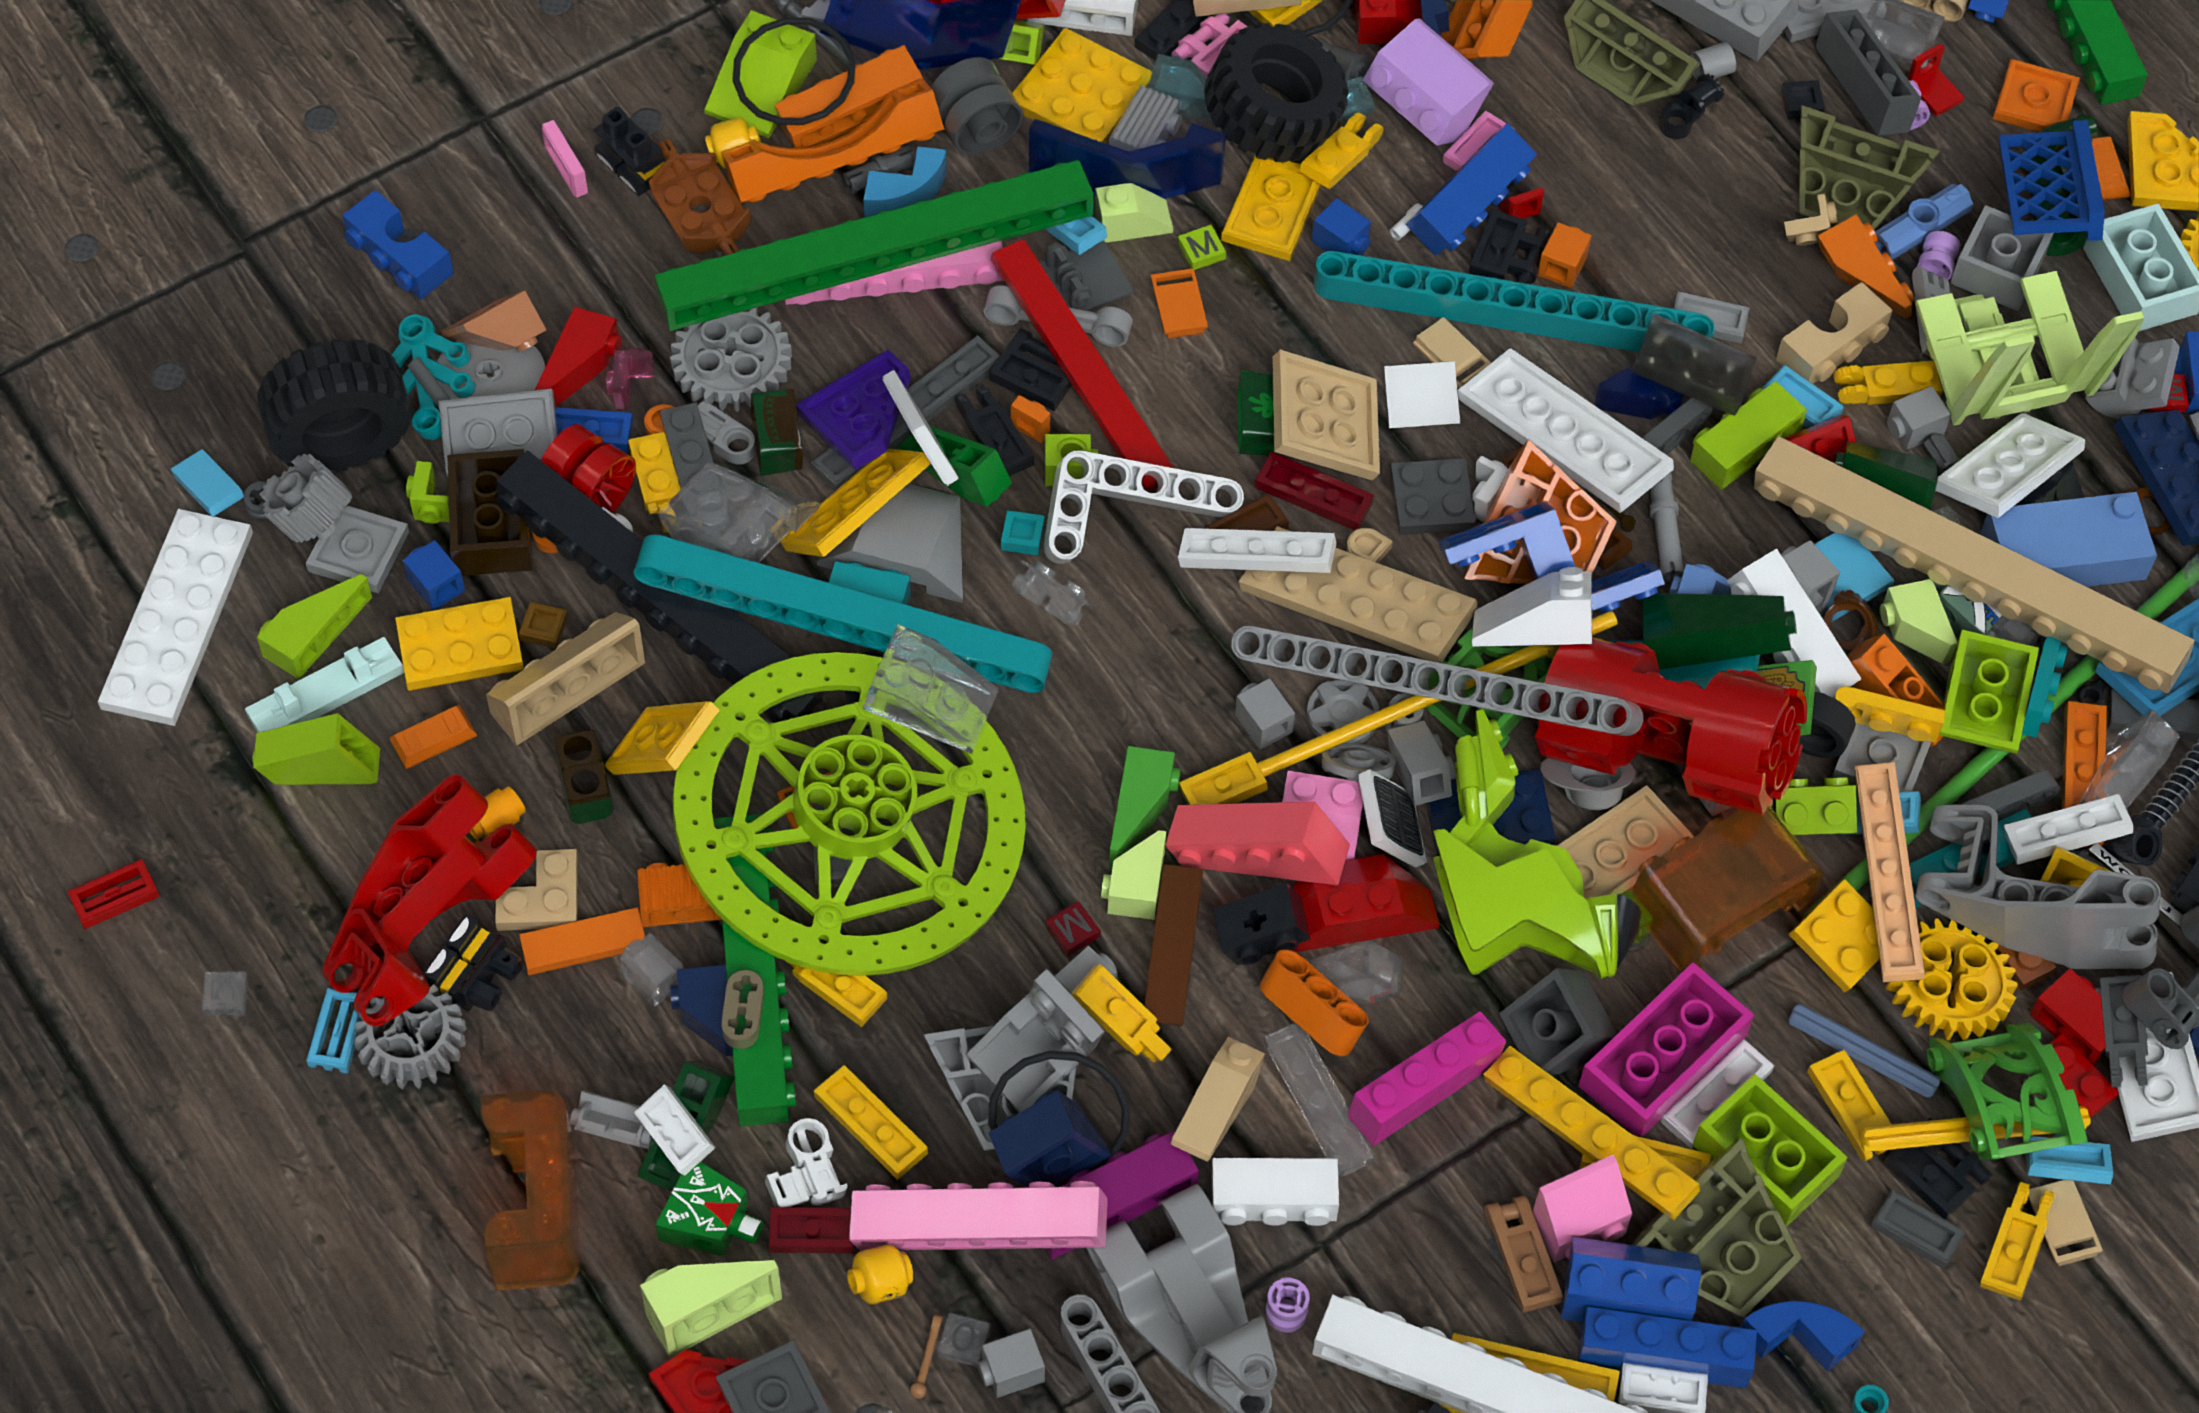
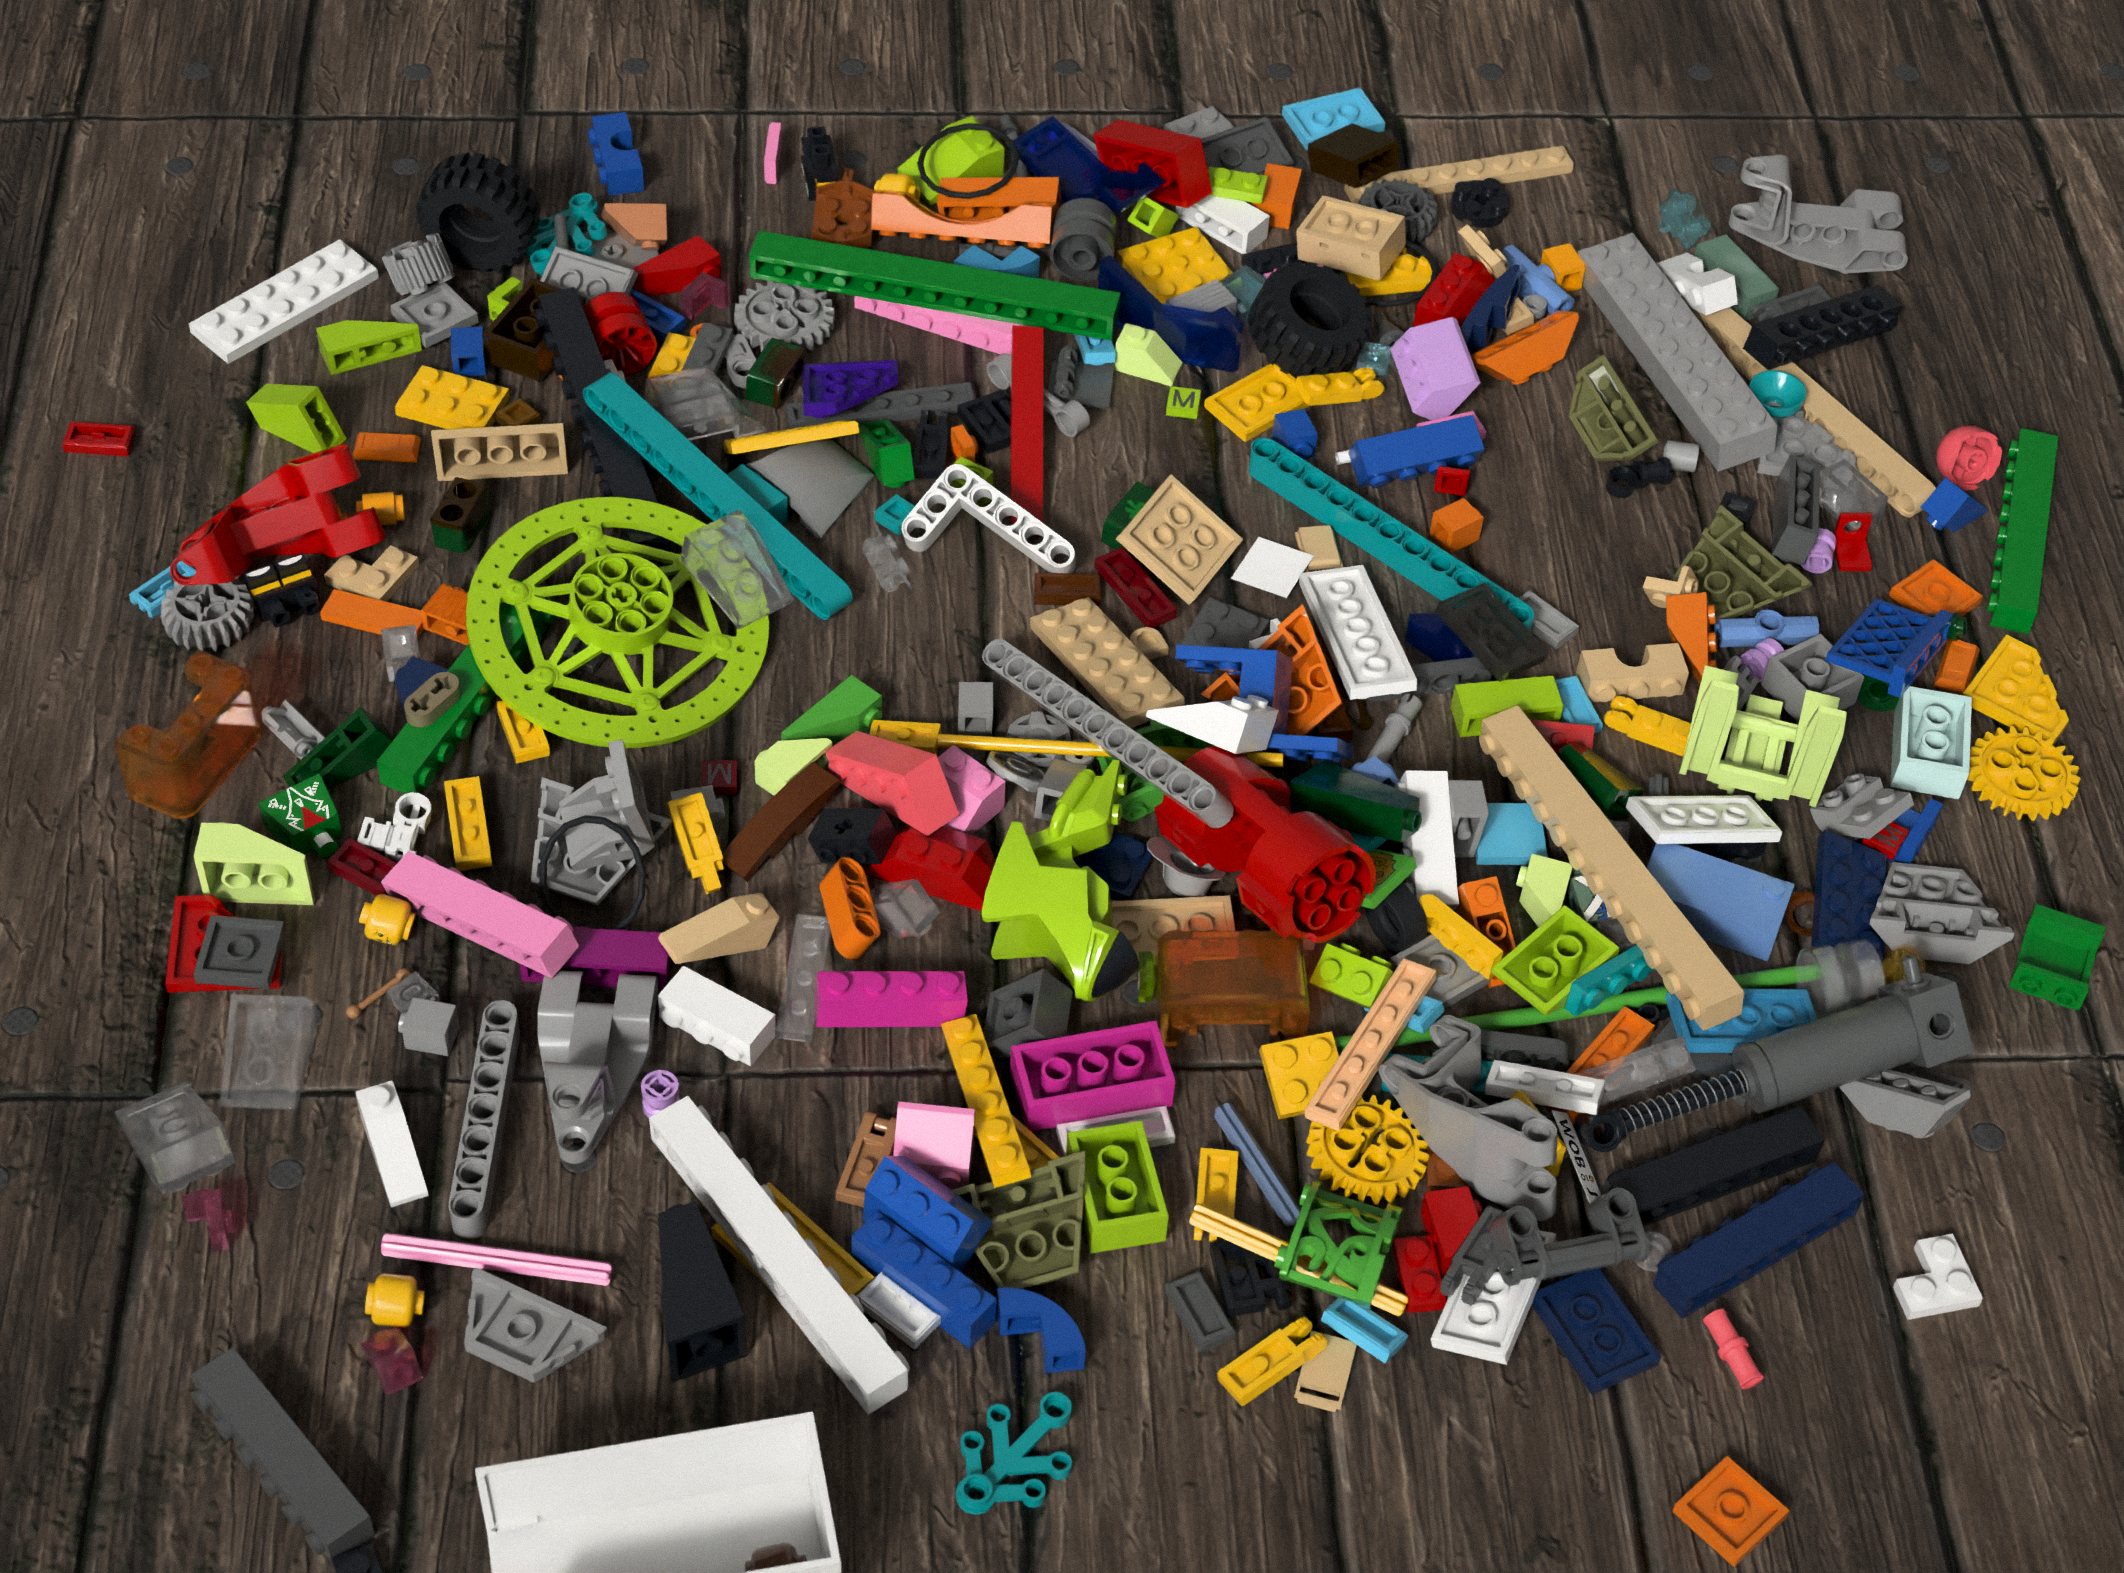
camera: 30 degrees right, 10 degrees down
medium azure tile [171,449,244,517] -> none
clear tile [202,972,248,1015] -> none
light aqua hinge [245,637,404,733] -> none
yellow tile [605,701,720,775] -> none
white plate [634,1084,716,1175] -> none
white tile [883,370,959,486] -> none
dark blue slope [988,1090,1112,1188] -> none
orange piece [1151,268,1208,338] -> none
white plate [1178,528,1336,573] -> none
tile [1358,769,1427,868] -> none
black plate [1469,210,1550,284] -> none
reddish brown piece [1823,590,1880,650] -> none
light grey brick [1887,386,1952,450] -> none

